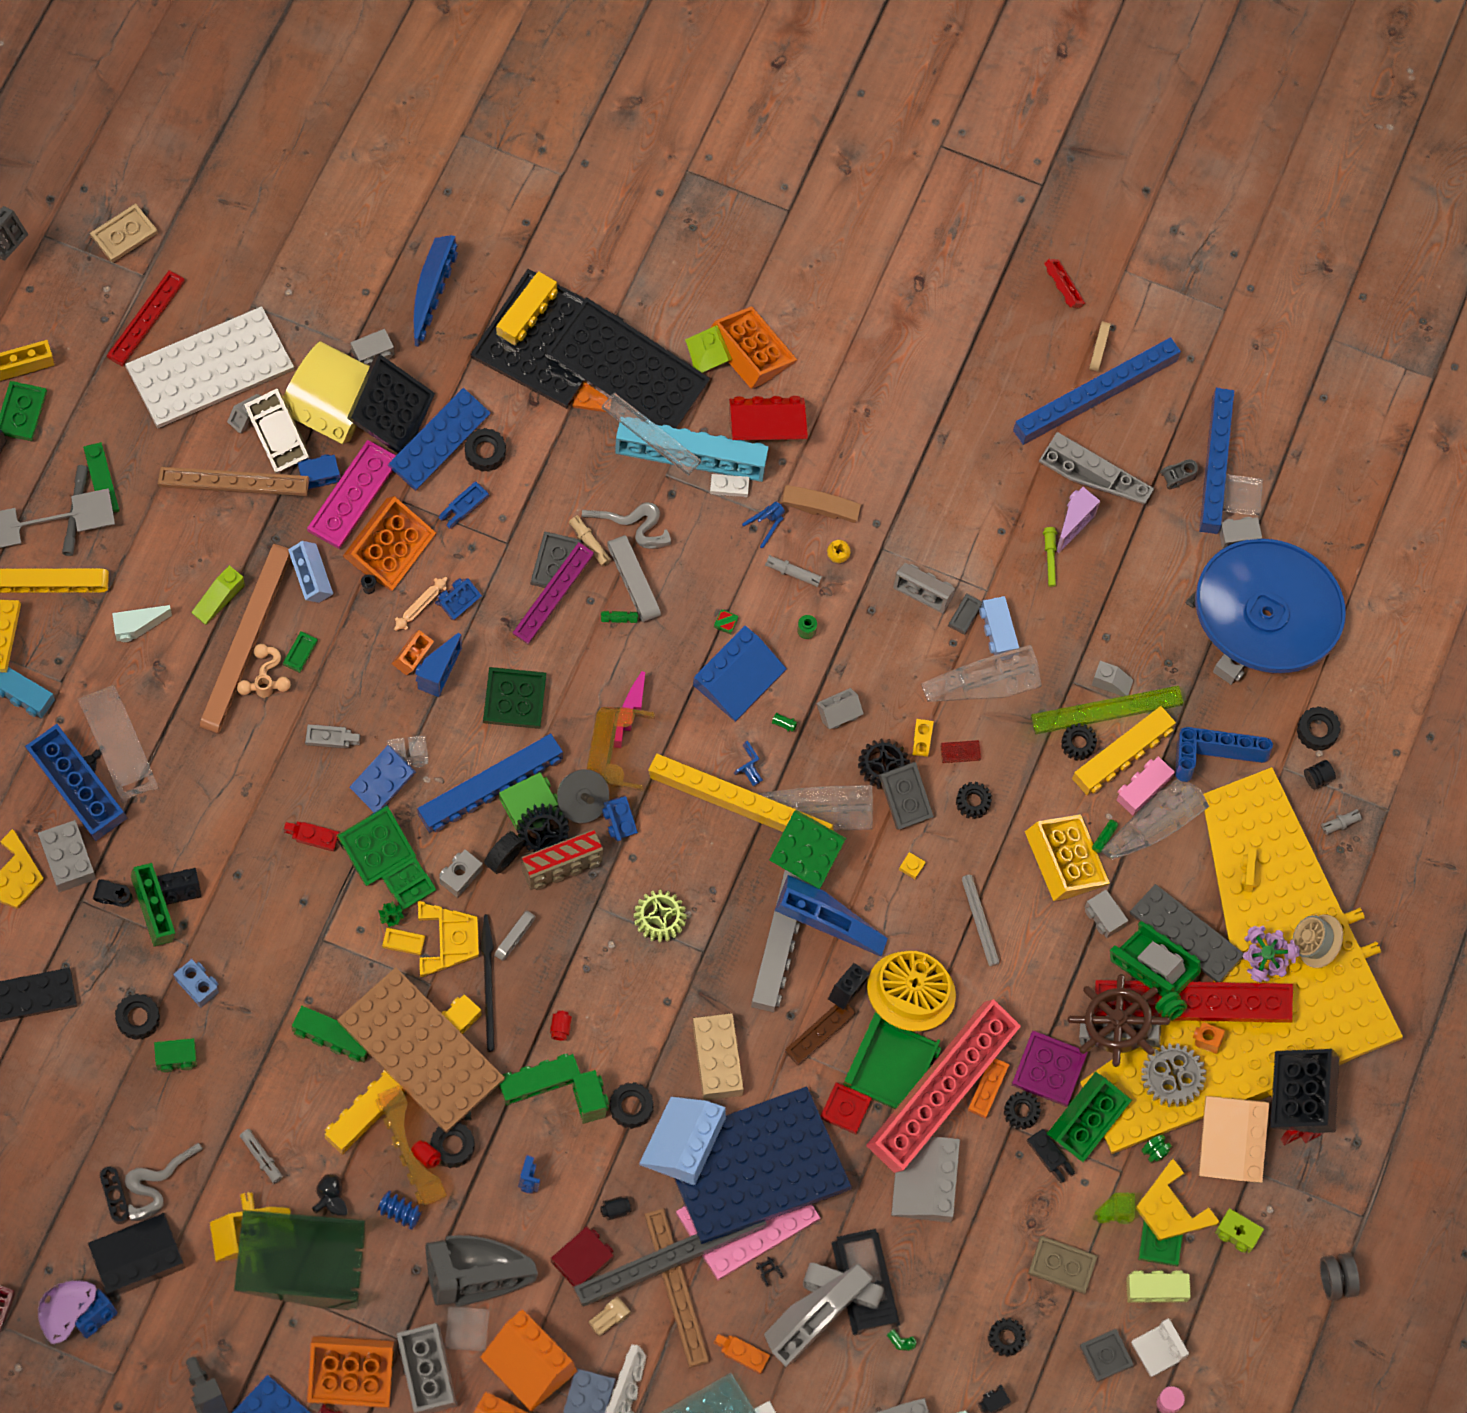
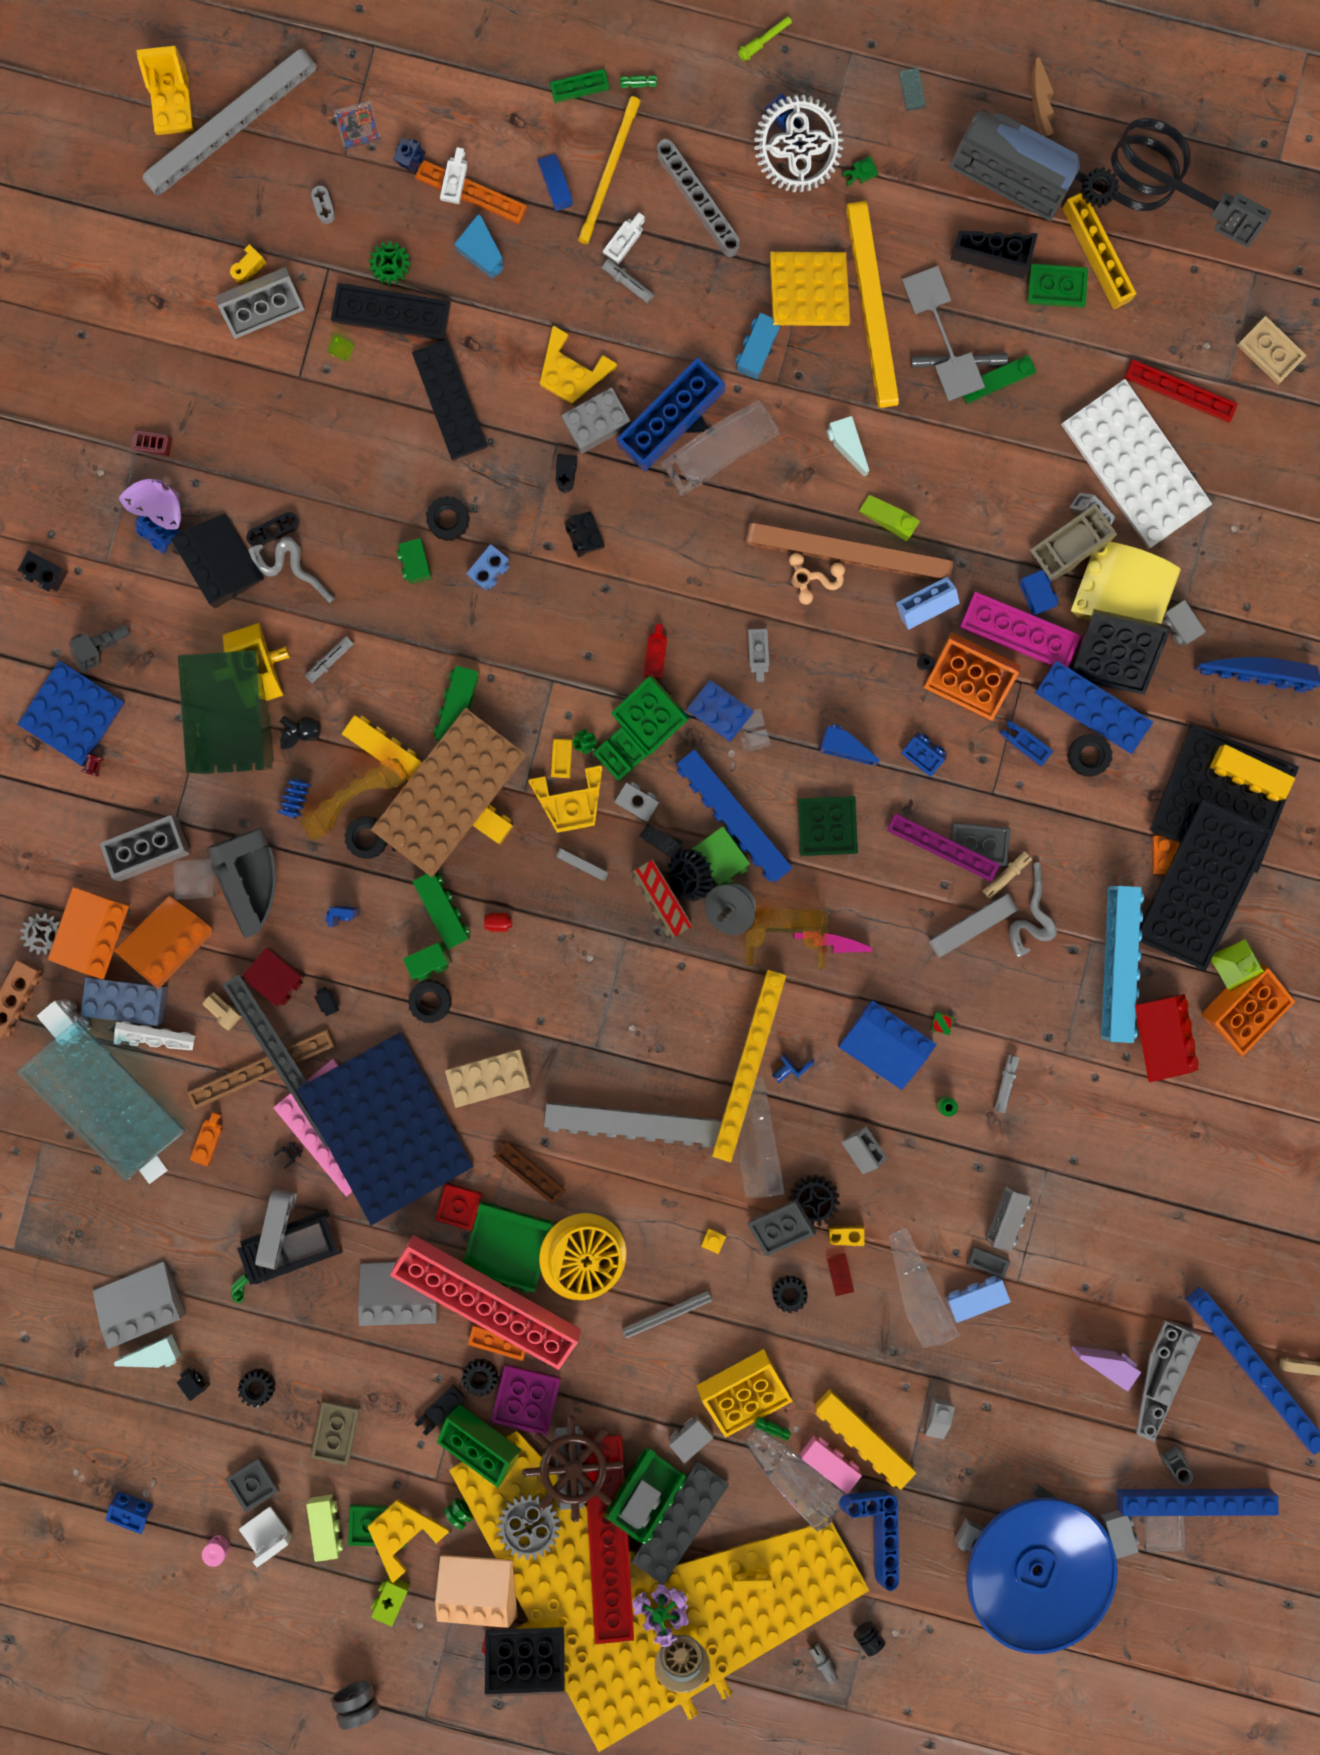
camera: 85 degrees right, 20 degrees up
green brick [130,863,175,947] -> none
medium nougat tile [158,467,309,496] -> none
green tile [283,631,318,673] -> none
orange slope [307,1336,394,1408] -> none
orange brick [391,630,434,675] -> none
light nougat wheel [394,577,448,631] -> none
red brick [411,1140,441,1169] -> none
black piece [480,914,495,1052] -> none
green axle [601,611,638,623] -> none
clear tile [602,393,701,476] -> none
blue bracket [602,795,638,841] -> none
yellowish green gear [634,889,687,943] -> none
light blue slope [639,1097,726,1185] -> none
white plate [710,474,749,497] -> none
blue plant [742,502,785,548] -> none
light grey wedge [764,1264,873,1366] -> none
green plate [769,810,847,889] -> none
green pin [772,713,798,732] -> none
blue wedge [774,875,888,957] -> none
medium nougat slope [781,485,861,523] -> none
yellow piece [827,539,851,563] -> none
black brick [828,963,870,1010] -> none
clear neon green plate [1031,685,1183,735] -> none
lime pin [1043,527,1058,587] -> none
black tyre [1061,723,1097,761] -> none
clear neon green slope [1093,1193,1135,1224] -> none
green wheel [1155,992,1187,1021] -> none
orange brick [1193,1022,1225,1054] -> none
black tyre [1296,706,1341,751] -> none

